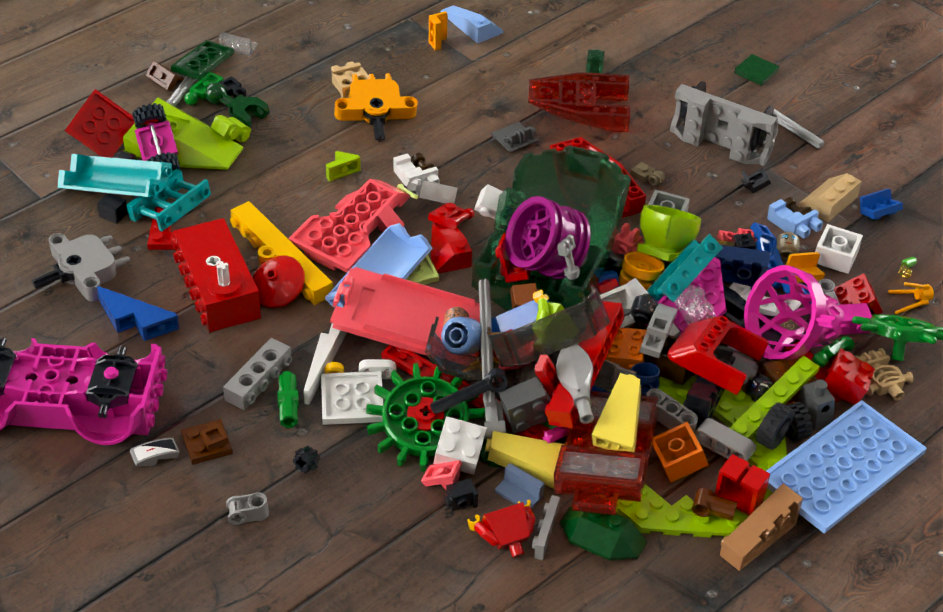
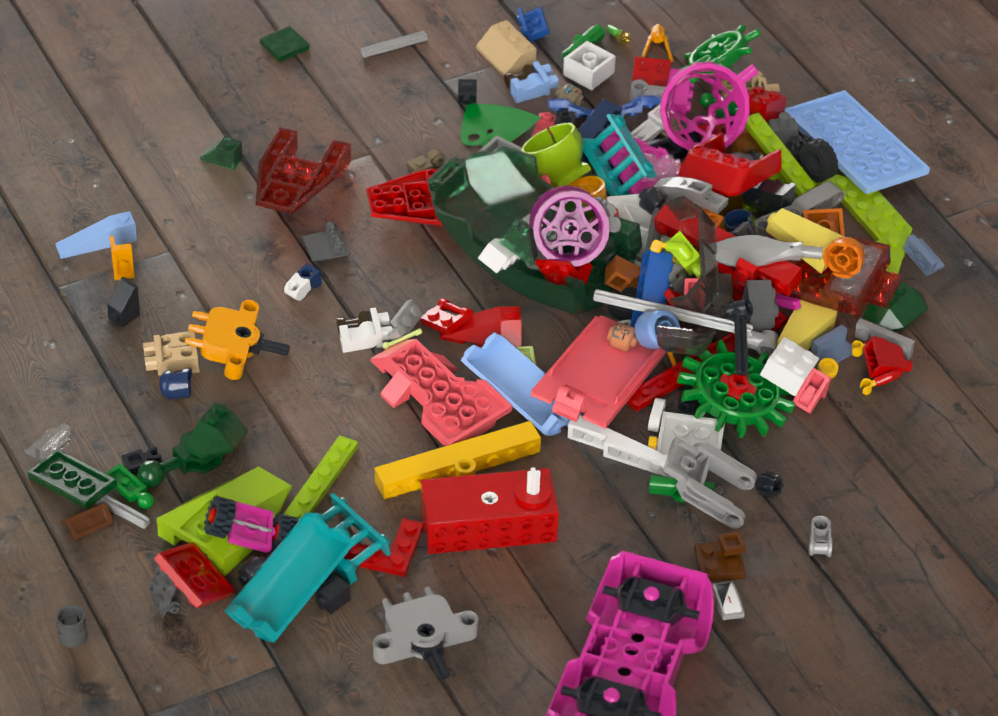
camera: 75 degrees left, 0 degrees up
blue slope [97,286,179,341] -> none
lime brick [211,115,252,142] -> none
light grey brick [223,338,292,410] -> none
red dish [252,255,305,308] -> none
lime slope [326,151,361,182] -> none
black brick [444,478,478,511] -> none
light grey piece [670,81,779,166] -> none
reddish brown piece [692,488,738,521] -> none
red piece [715,454,770,516] -> none
medium nougat wedge [720,483,803,571] -> none
light orange panel [786,252,825,283] -> none
none -> dark grey wheel [56,605,88,648]
none -> black slope [107,277,140,327]
none -> dark blue helmet [159,368,192,399]
none -> dark green wedge [184,402,248,459]
none -> leg [284,263,322,301]
none -> lime plate [284,435,358,519]
none -> green piece [461,104,541,147]
none -> green piece [562,24,605,59]
none -> light grey plate [662,436,757,528]
none -> yellow tile [817,358,838,379]
none -> orange cylinder [823,237,865,278]
none -> sand blue panel [902,234,944,277]

